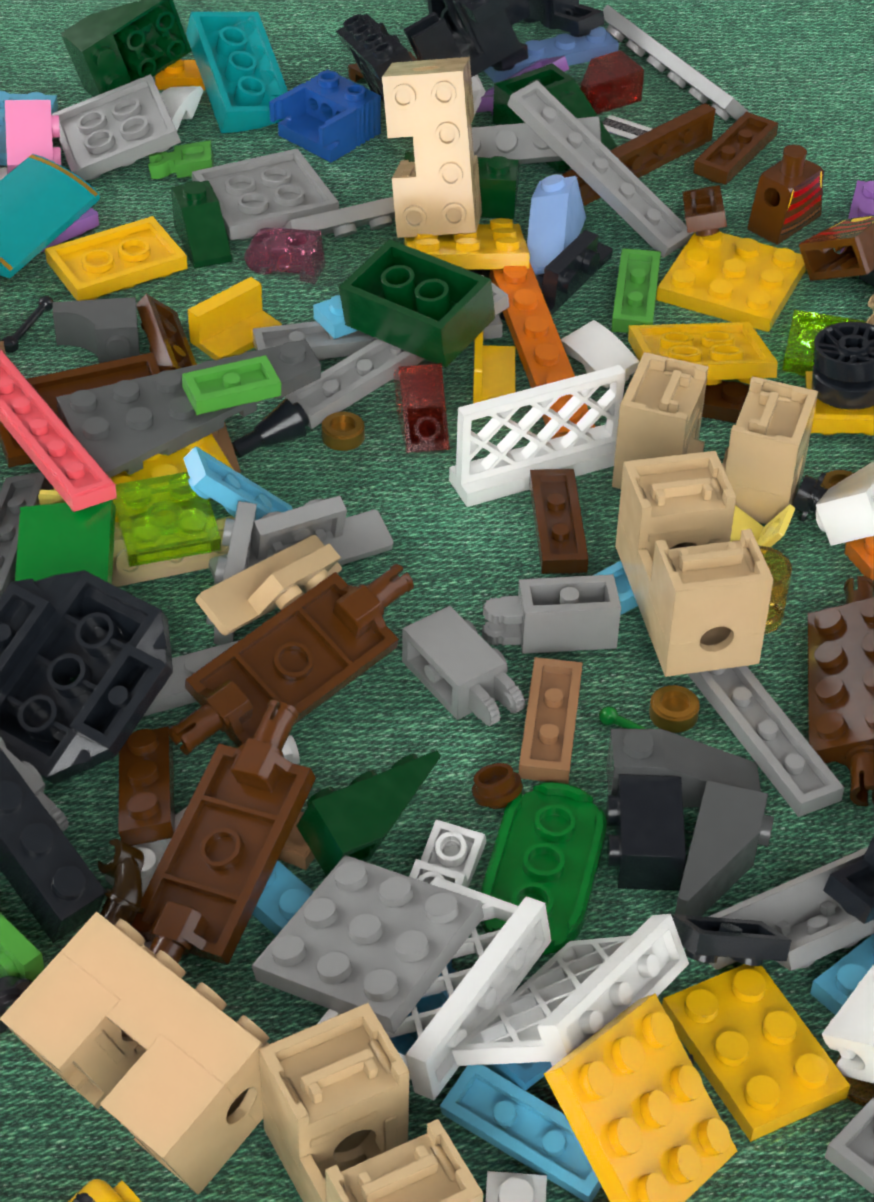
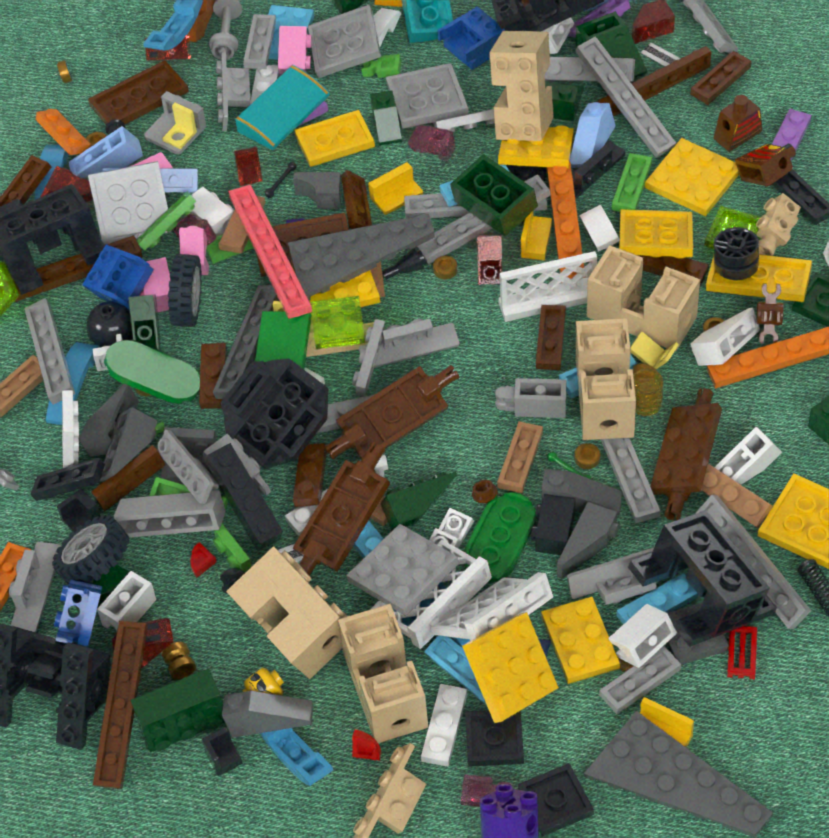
camera: 15 degrees right, 10 degrees up
dark brown piece [98,839,145,925] -> none
bright green plate [182,355,281,415] -> none
medium azure plate [183,446,293,520] -> none
tan bracket [195,535,342,636] -> none
light grey hinge [402,606,526,726] -> none
black plate [671,914,792,966] -> none
reddish brown plate [682,185,727,236] -> none
black plate [792,472,828,522] -> none

